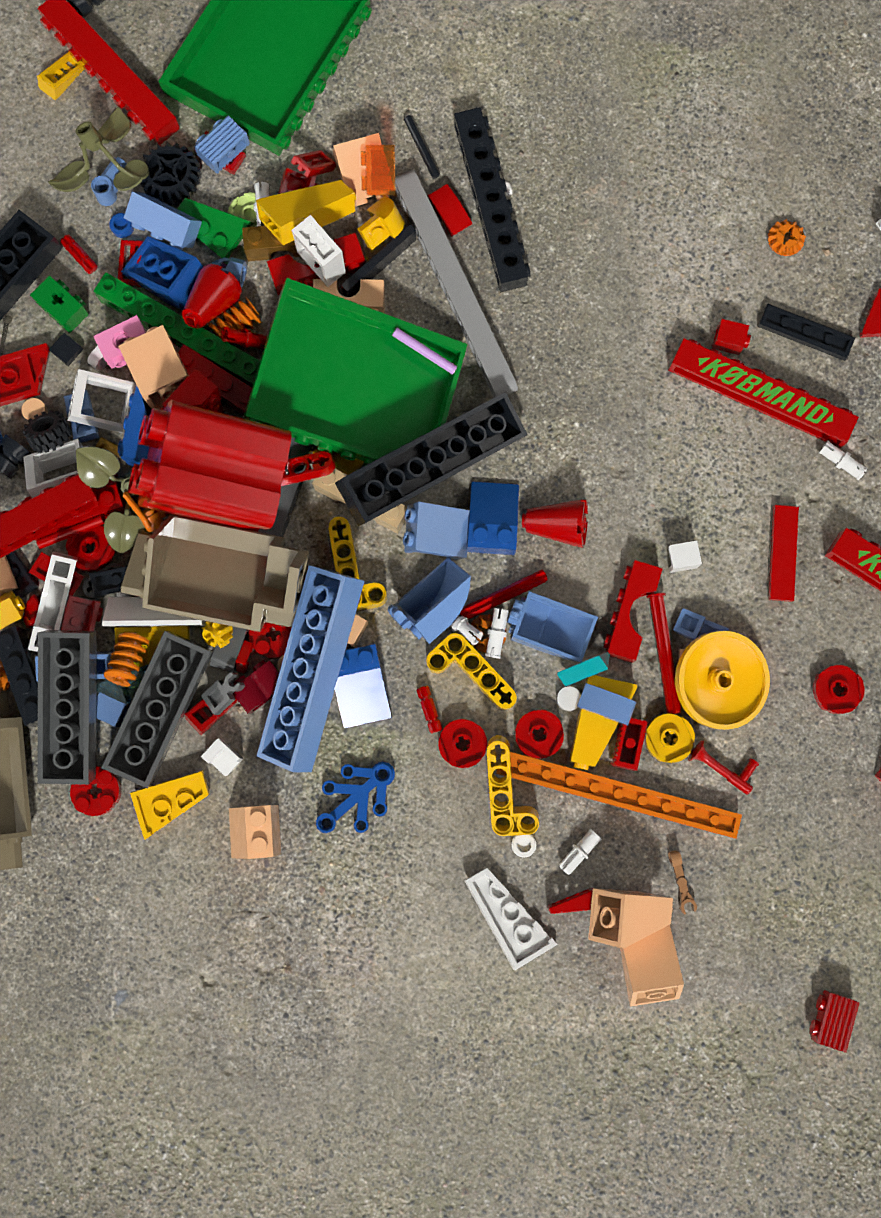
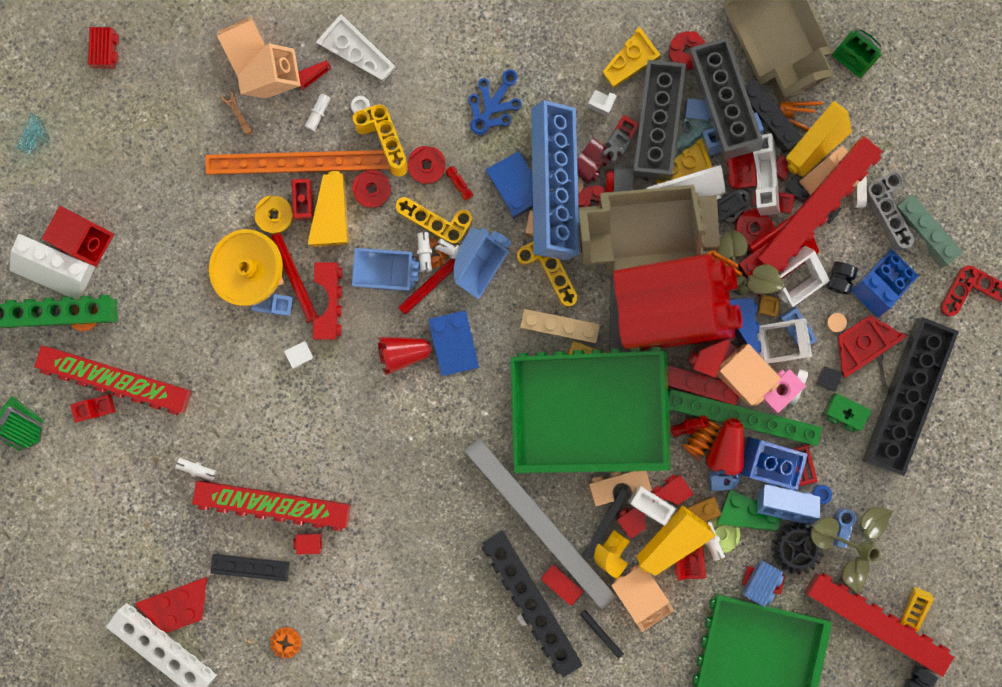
camera: 165 degrees right, 5 degrees up
black tyre [23,410,71,453] -> none
red axle [60,234,98,274] -> none
orange piece [103,632,150,687] -> none
yellow gear [202,621,233,648] -> none
light nougat slope [229,805,281,859] -> none
red beam [281,451,335,486] -> none
red tile [291,150,336,178] -> none
black brick [335,392,528,526] -> none
clear orange brick [360,145,395,196] -> none
lavender bar [392,328,457,374] -> none
medium blue panel [403,502,470,560] -> none
white tile [556,686,581,711] -> none
teal slope [557,652,610,686] -> none
medium blue slope [577,683,636,726] -> none
red piece [688,740,759,795] -> none
red tile [768,505,799,602] -> none
red plate [813,665,865,714] -> none

